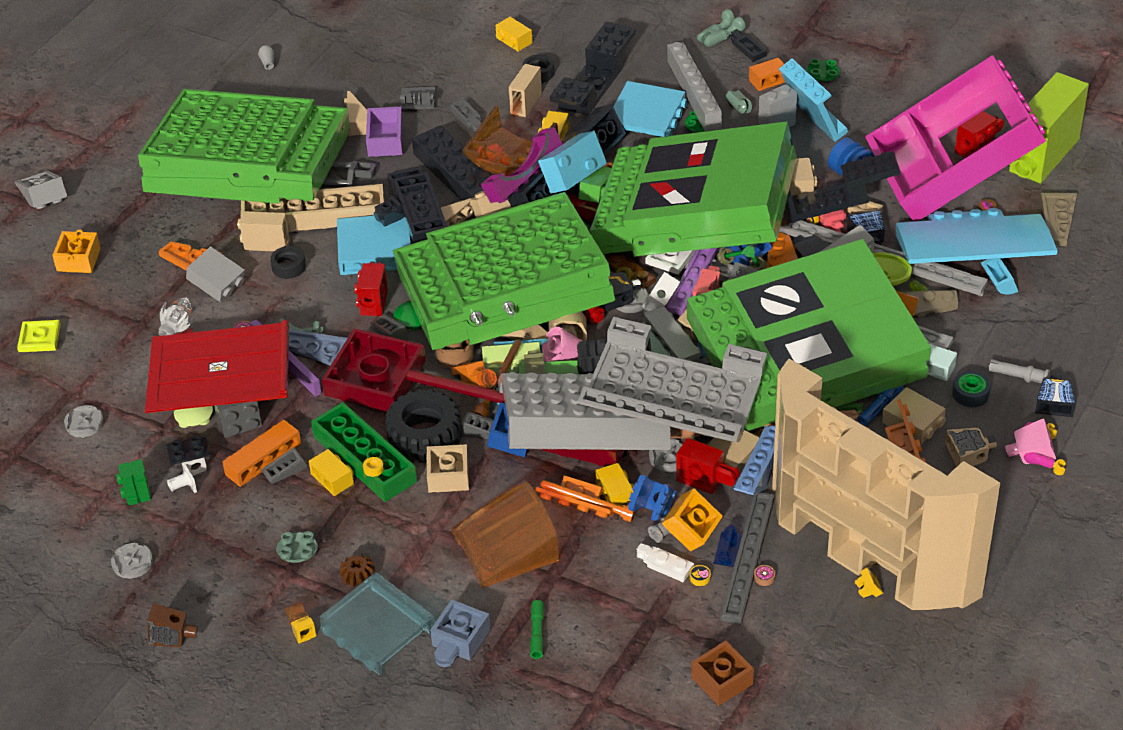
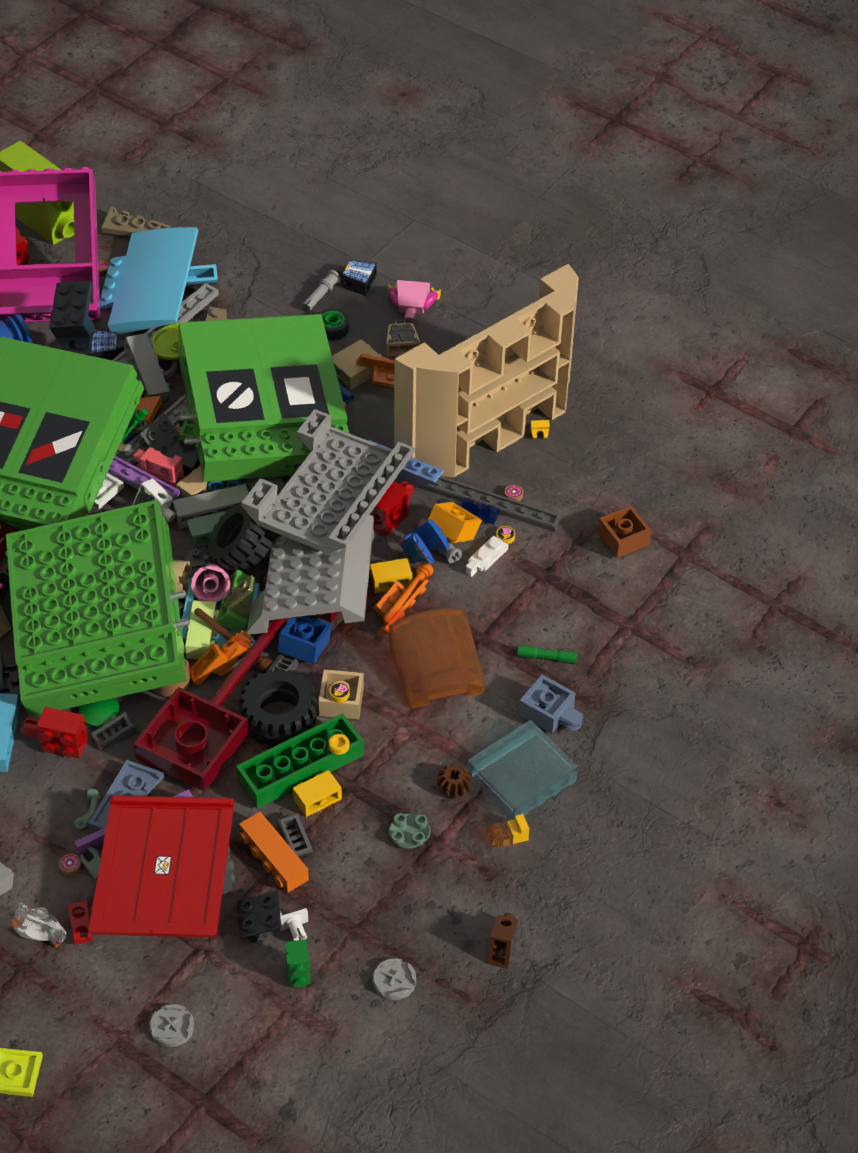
camera: 85 degrees left, 5 degrees up
none -> tile [329,682,350,703]

